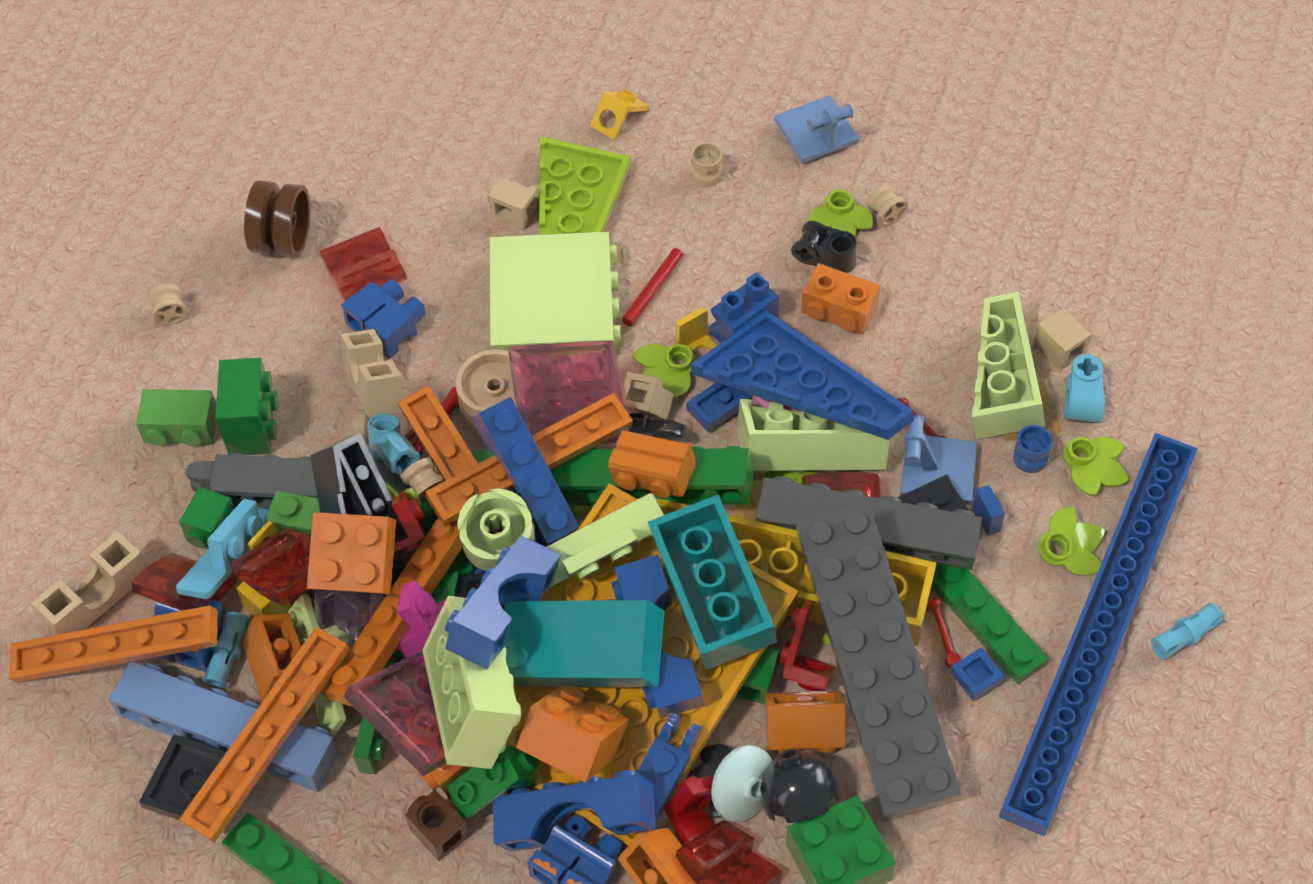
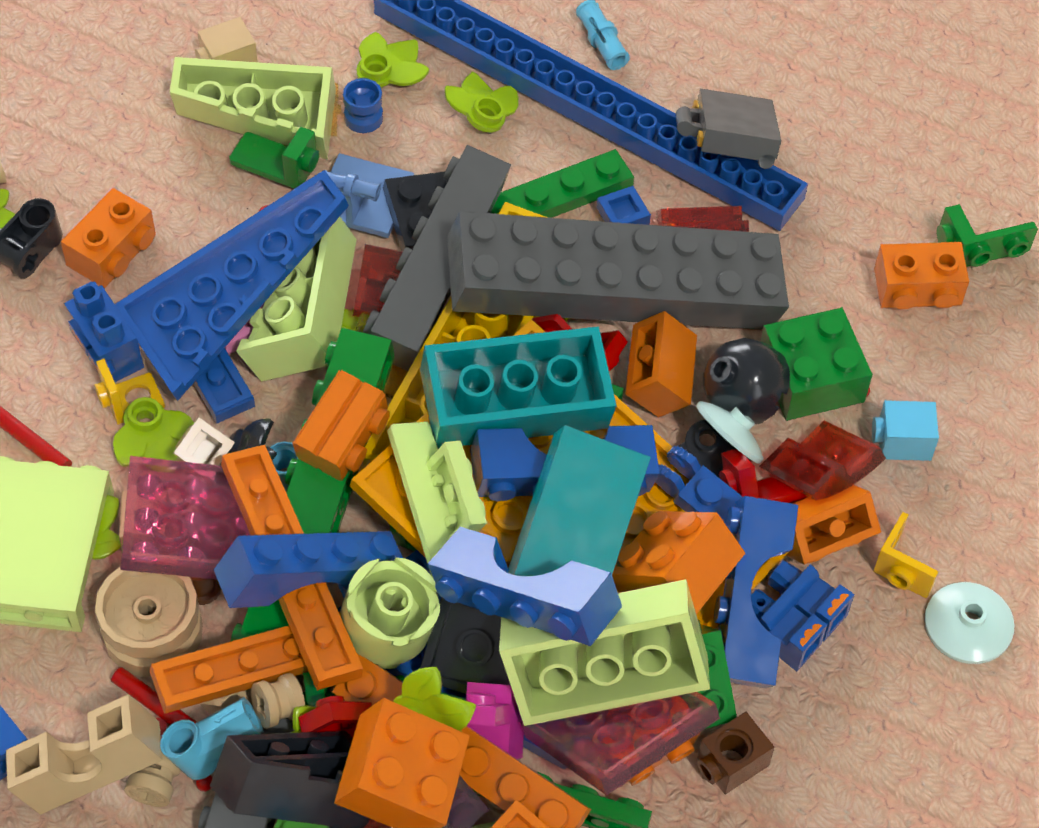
camera: 85 degrees left, 0 degrees up
blue tile [972,485,1005,536] -> none
medium azure piece [1064,354,1105,423] -> none
none -> green bracket [229,127,319,189]
none -> lime plate [393,667,476,732]
none -> clear red slope [656,206,749,232]
none -> dark grey piece [675,88,782,169]

